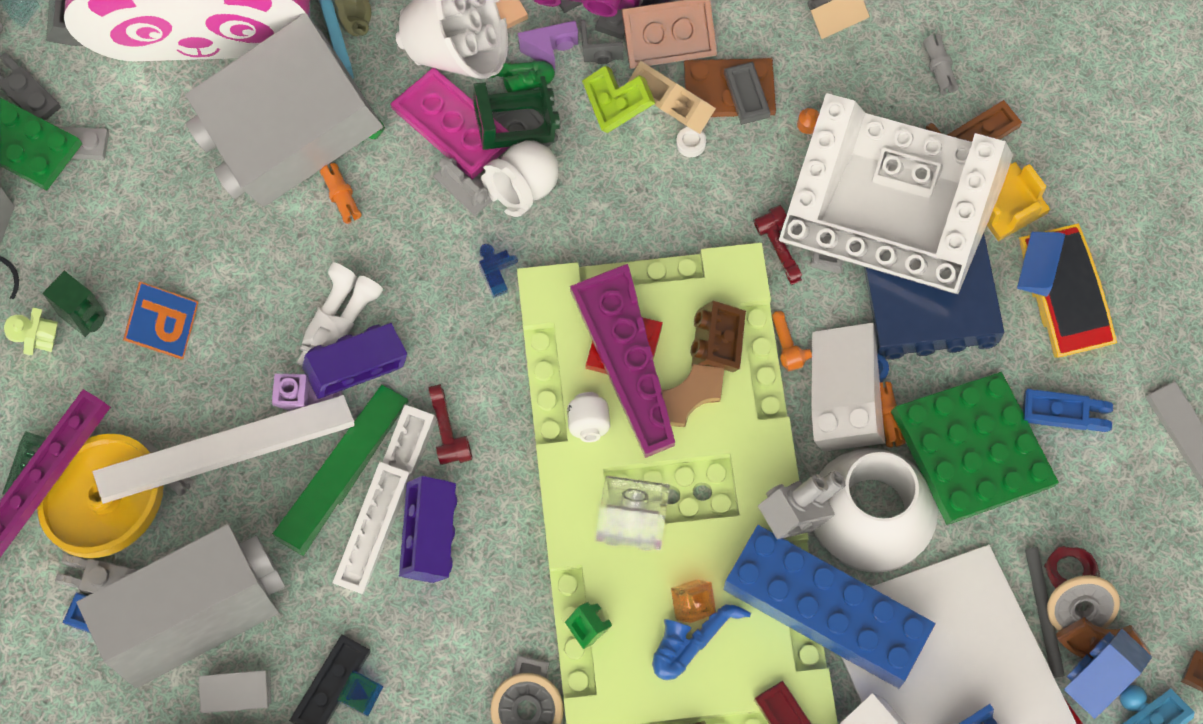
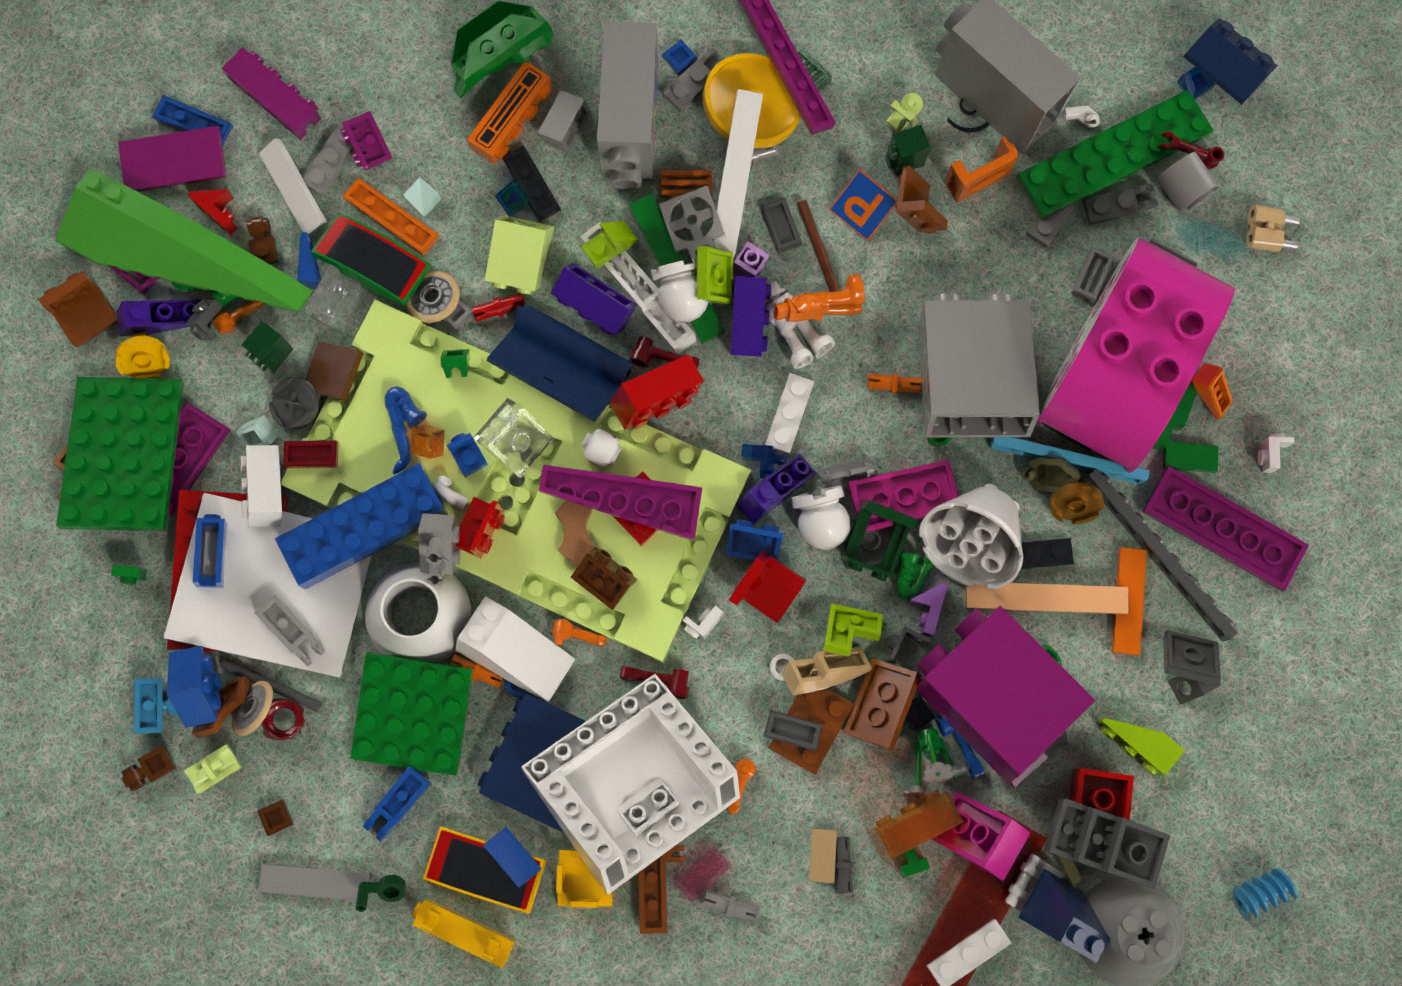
camera: 120 degrees right, 10 degrees up
none -> yellowish green hips [184,744,242,794]
none -> light grey hinge [254,595,325,667]
none -> reddish brown tile [257,800,294,836]
none -> dark green plate [355,875,406,912]
none -> yellow brick [412,898,516,968]
none -> white arm [434,475,468,510]
none -> blue bracket [447,433,488,477]
none -> red bracket [456,497,505,559]
none -> red pin [472,293,525,323]
none -> yellowish green slope [485,215,555,294]
none -> dark blue door [486,303,634,422]
none -> lime slope [581,221,639,269]
none -> red brick [609,354,704,430]
none -> white tile [651,258,708,323]
none -> light grey piece [659,185,725,261]
none -> orange tile [661,170,712,198]
none -> clear pink tile [673,845,732,903]
none -> white bracket [683,605,724,639]
none -> lime tile [697,246,733,305]
none -> blue bracket [725,519,784,561]
none -> red bracket [729,550,806,622]
none -> dark purple slope [737,454,816,525]
none -> dark grey tile [761,198,802,254]
none -> white plate [765,373,814,455]
none -> orange piece [773,273,865,322]
none -> copper bar [797,200,840,292]
none -> dark orange bracket [895,166,948,234]
none -> orange panel [944,136,1018,203]
none -> light grey tile [1071,247,1115,303]

